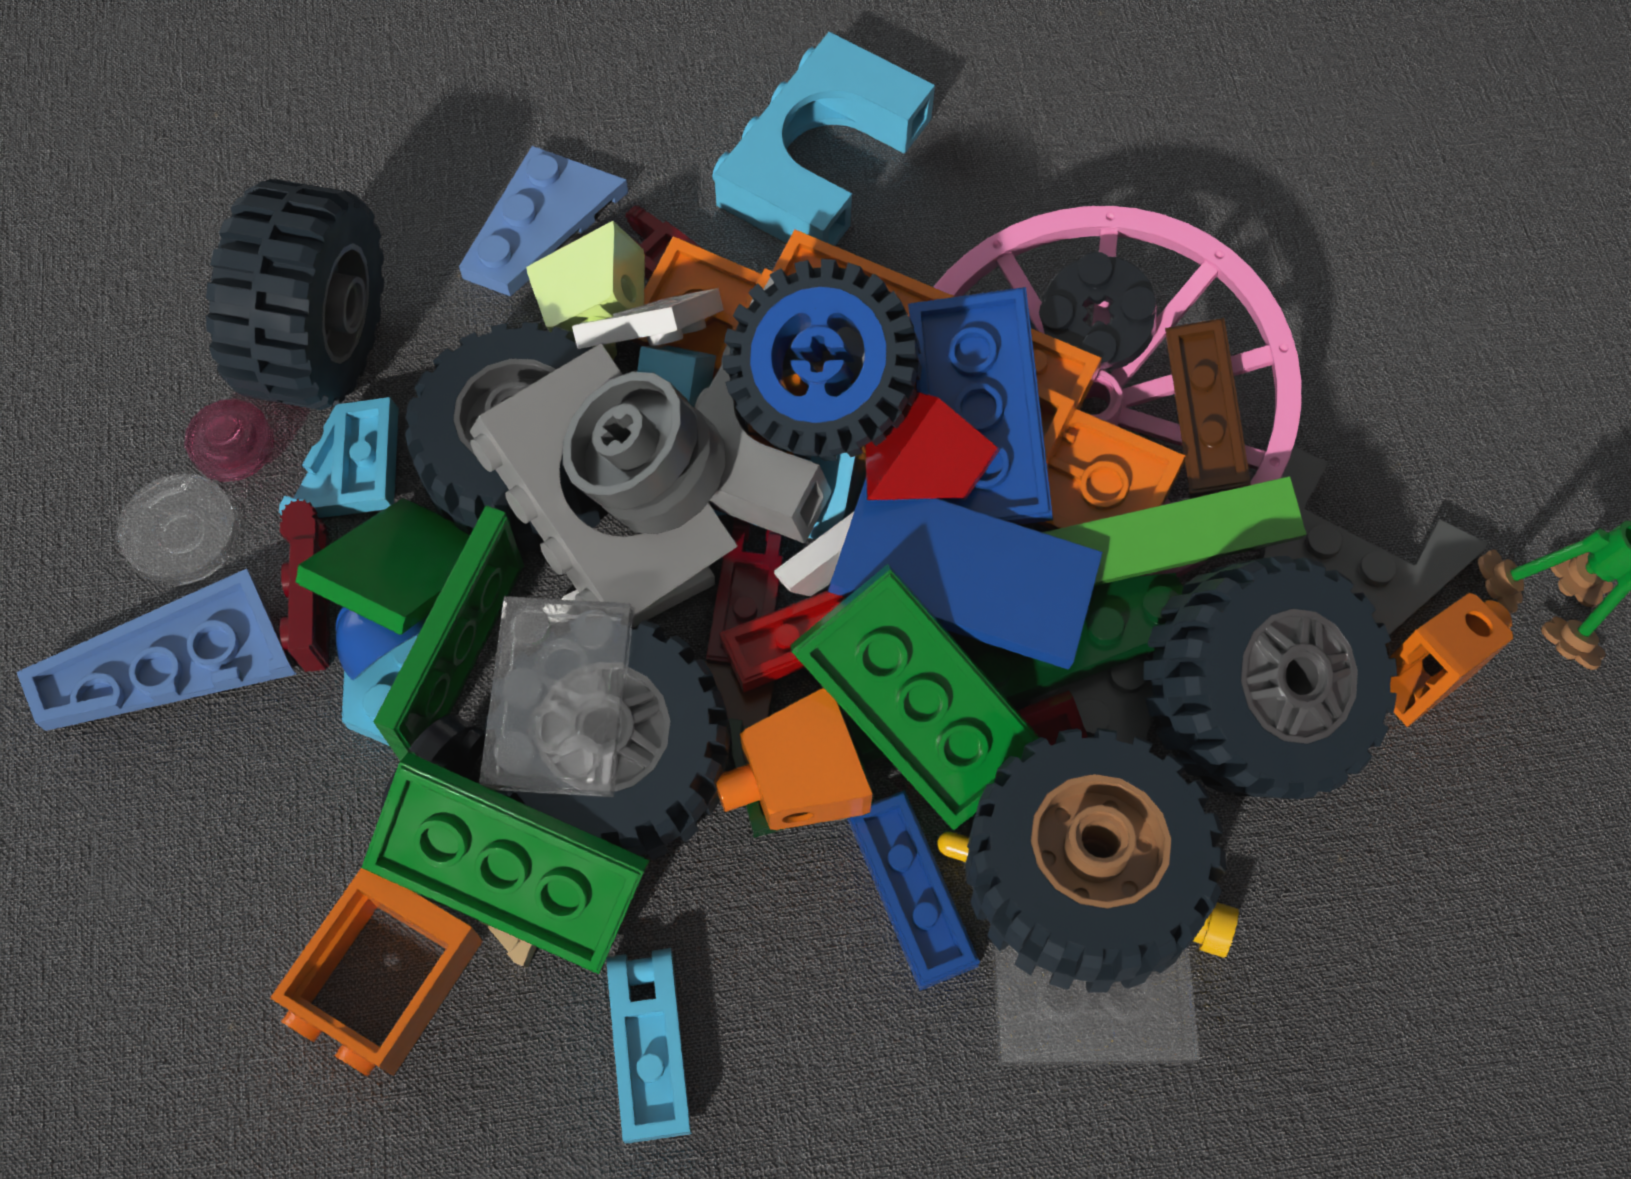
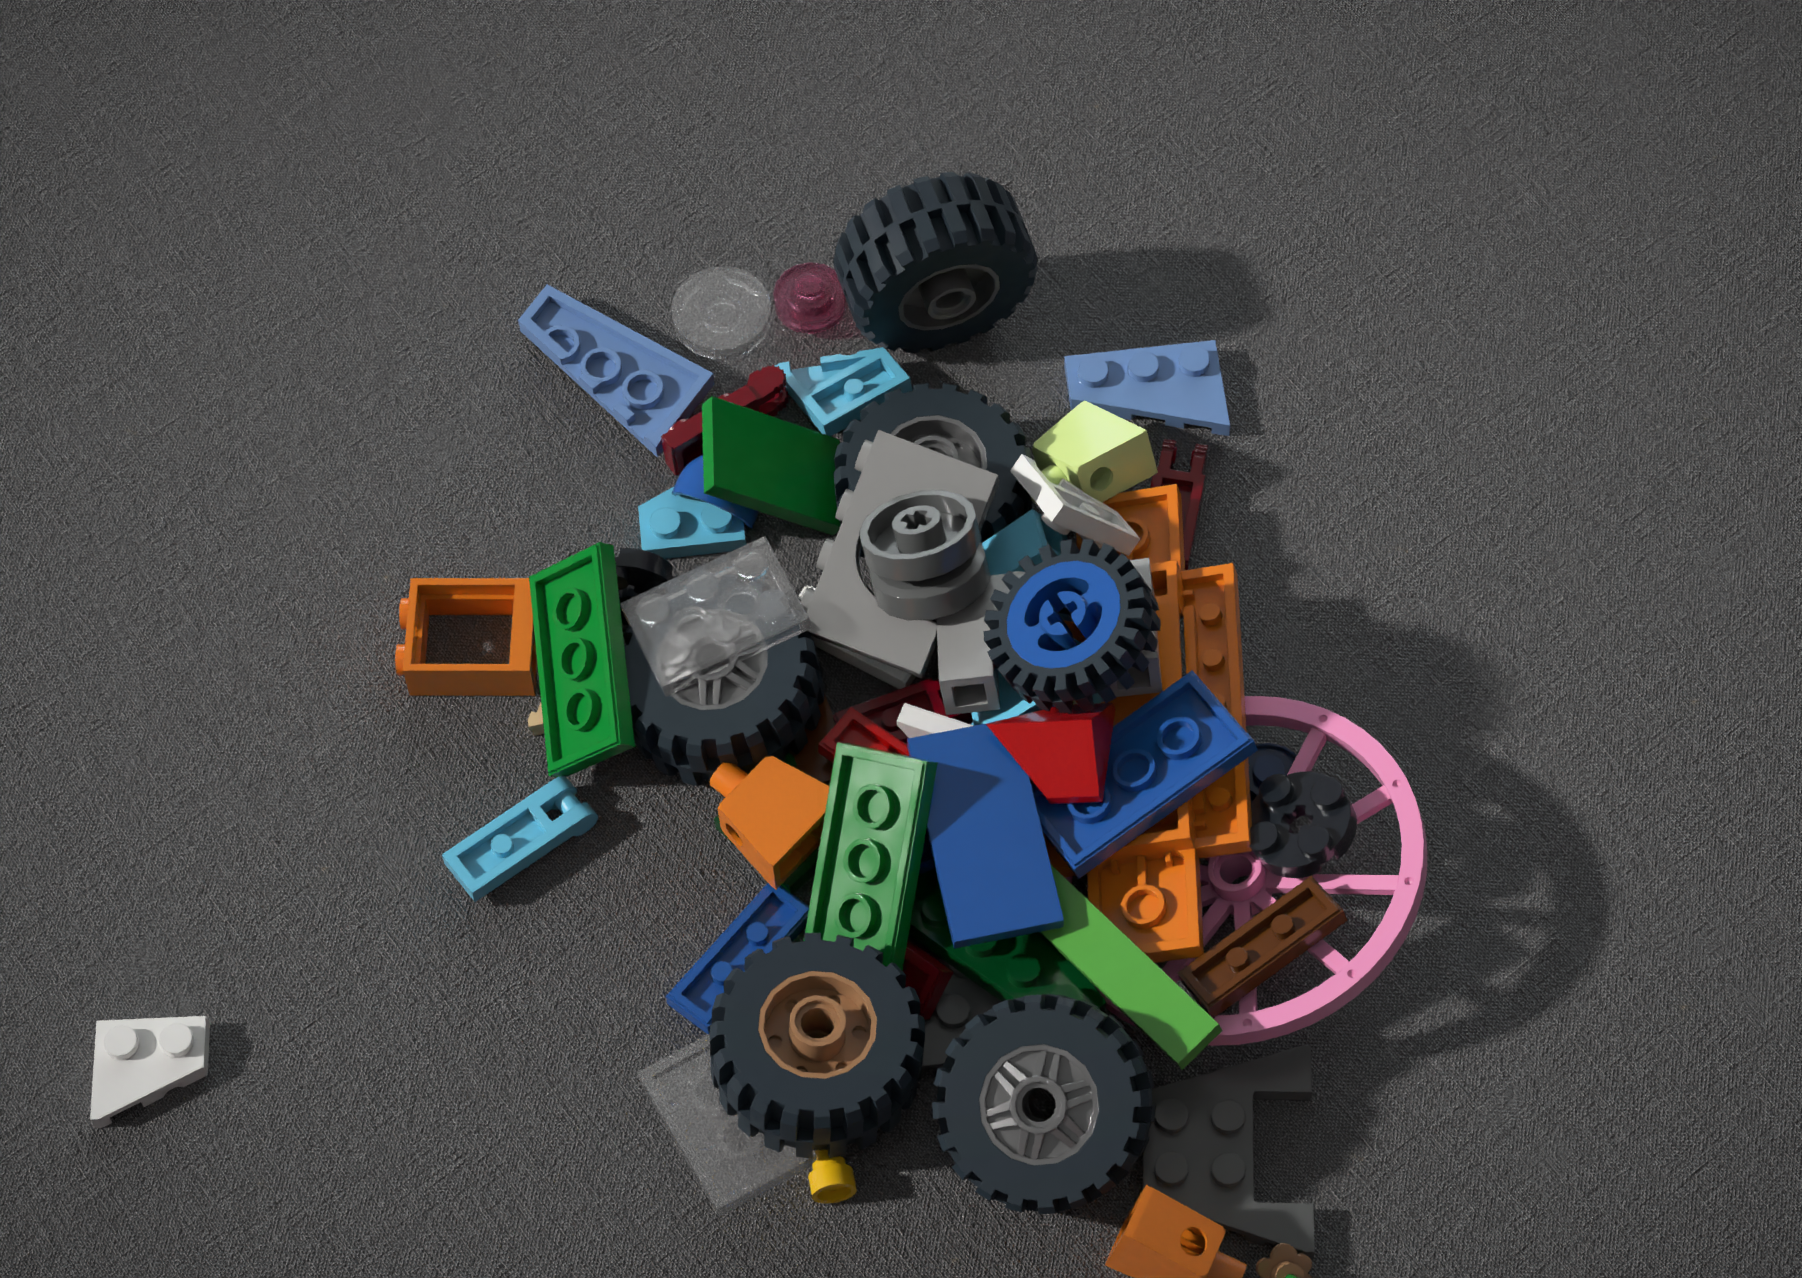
camera: 65 degrees right, 5 degrees down
green tile [373,505,524,761] -> none
medium azure arch [712,32,935,246] -> none

